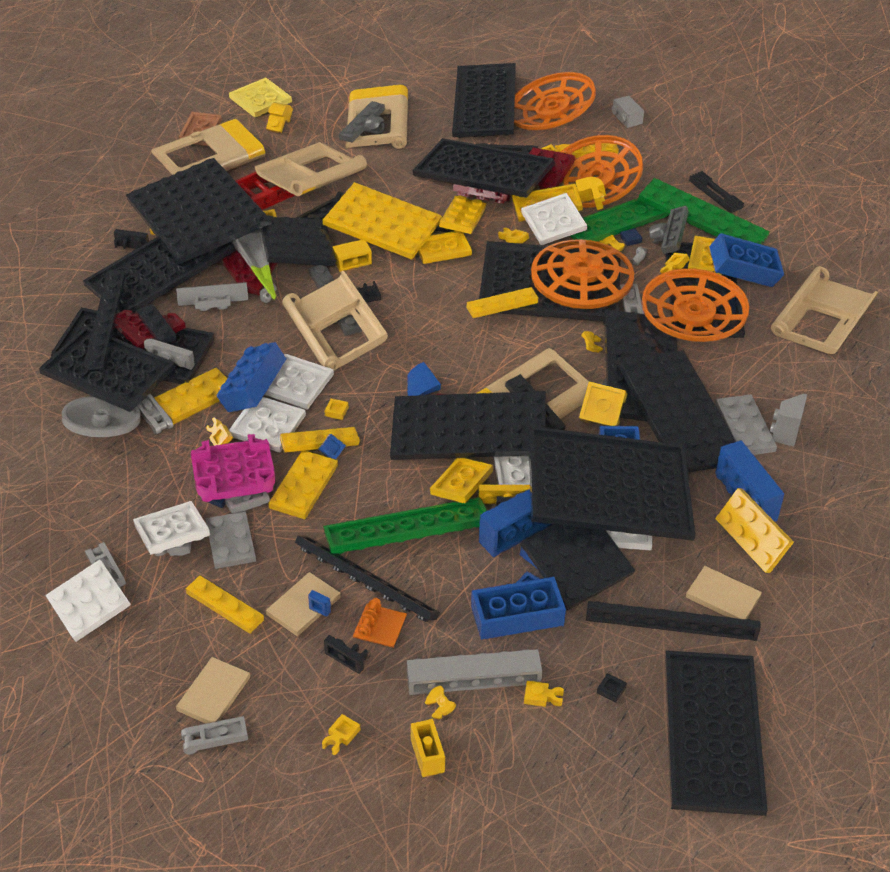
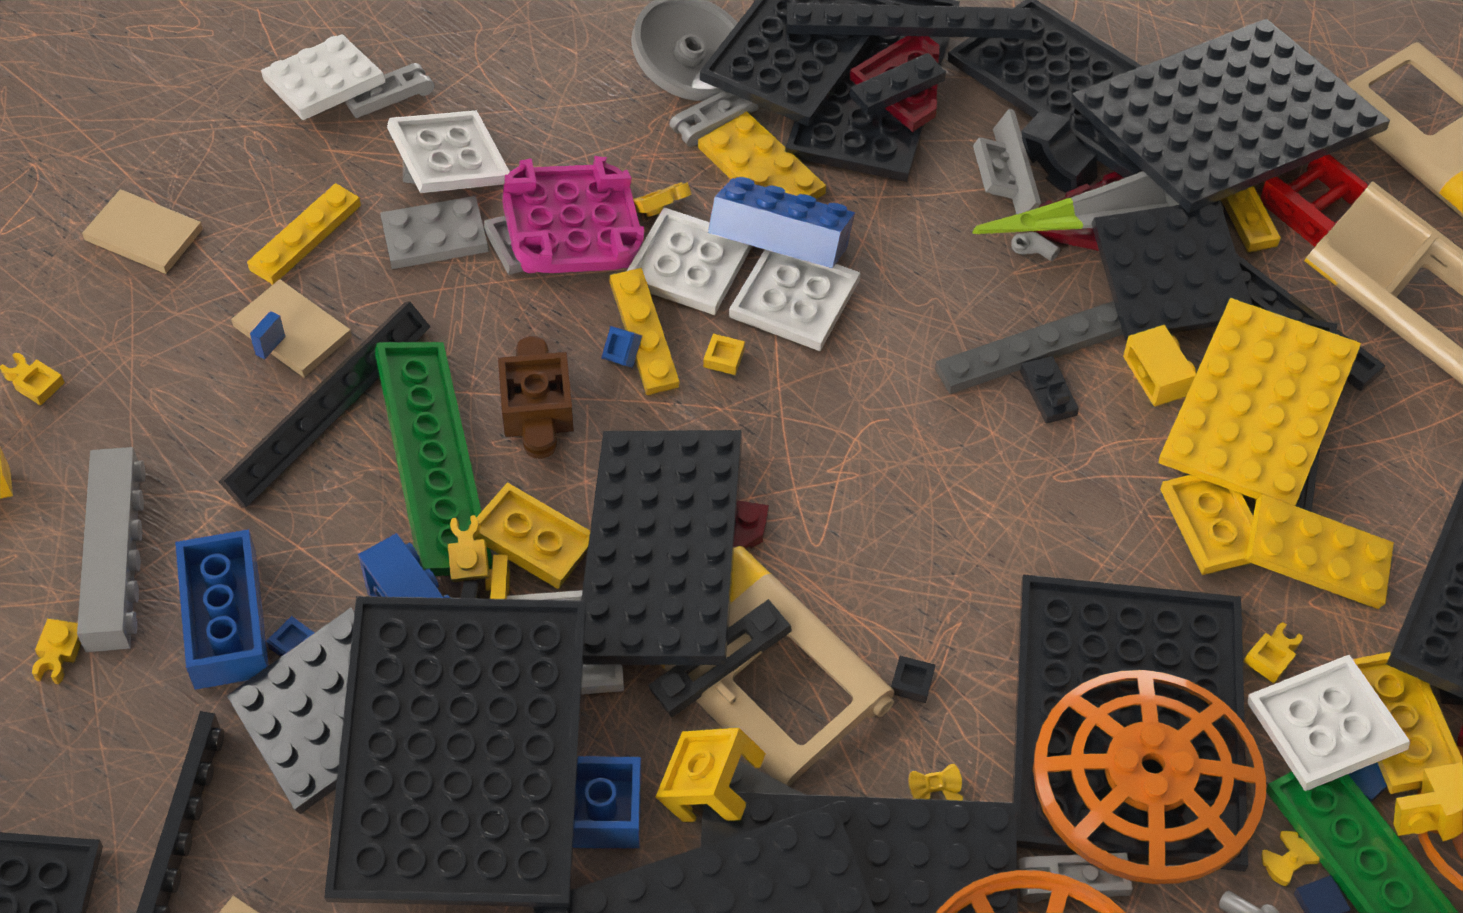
camera: 90 degrees right, 10 degrees up
black plate [114,229,149,249] -> none
light grey plate [144,339,195,369] -> none
light grey plate [181,716,248,755] -> none
yellow plate [268,451,338,520] -> none
tan piece [282,271,388,371] -> none
black plate [324,635,368,674] -> none
orange hinge [353,598,407,648] -> none
blue slope [407,362,441,396] -> none
yellow piece [425,686,456,719] -> none
plate [453,184,511,204] -> none
yellow plate [466,287,538,318] -> none
black tile [597,673,627,703] -> none
none -> yellow plate [448,515,490,582]
none -> reddish brown brick [498,336,574,459]
none -> black plate [891,655,936,703]
none -> black brick [1021,109,1098,193]

